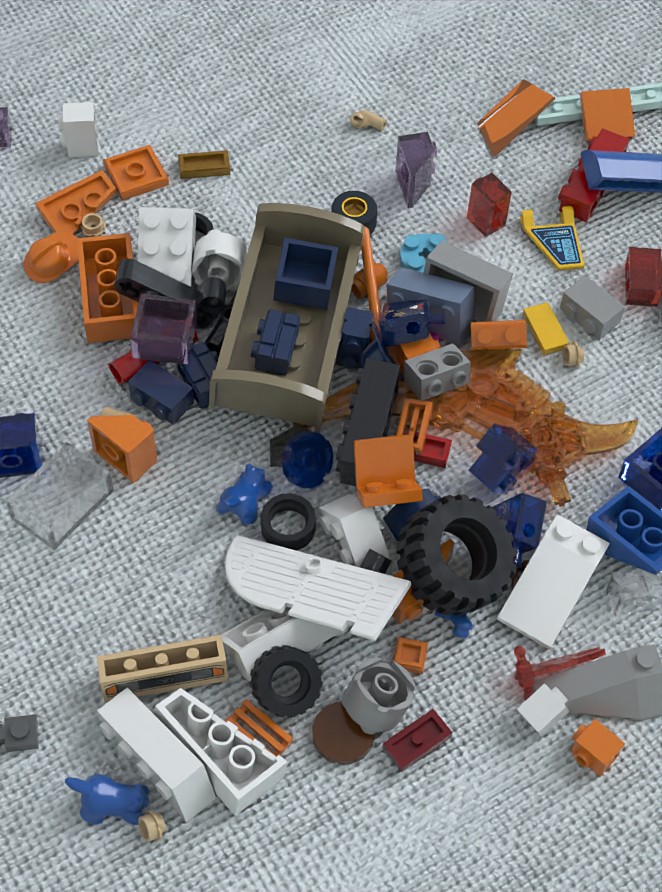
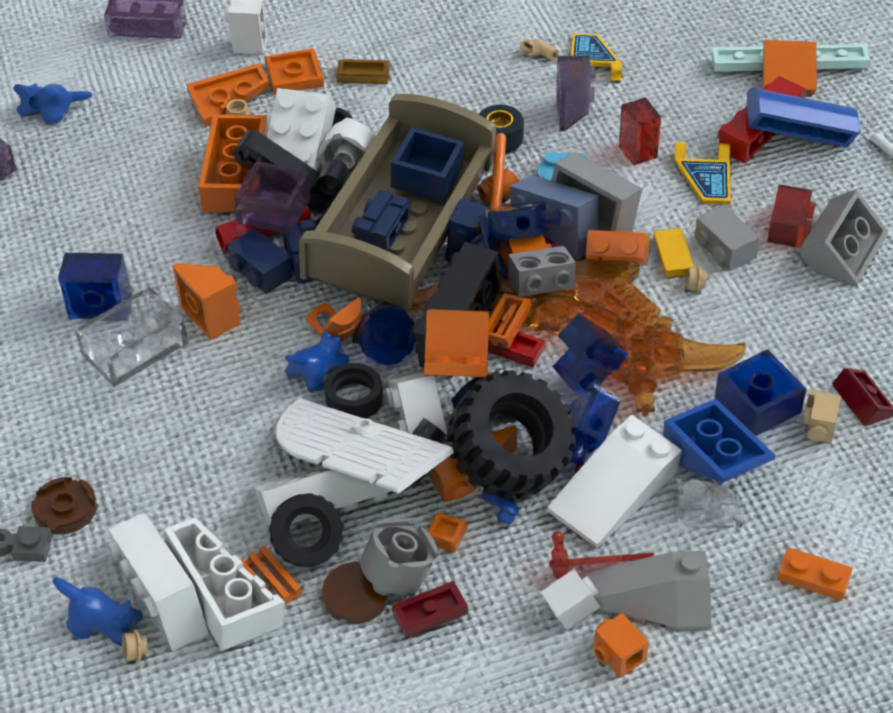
camera: 15 degrees right, 10 degrees down
orange piece [23,232,79,283] -> none
tan brick [97,635,229,703] -> none
orange sticker [477,79,555,157] -> none
none -> reddish brown tile [31,477,98,534]
none -> orange piece [306,297,361,342]
none -> flag [569,33,622,81]

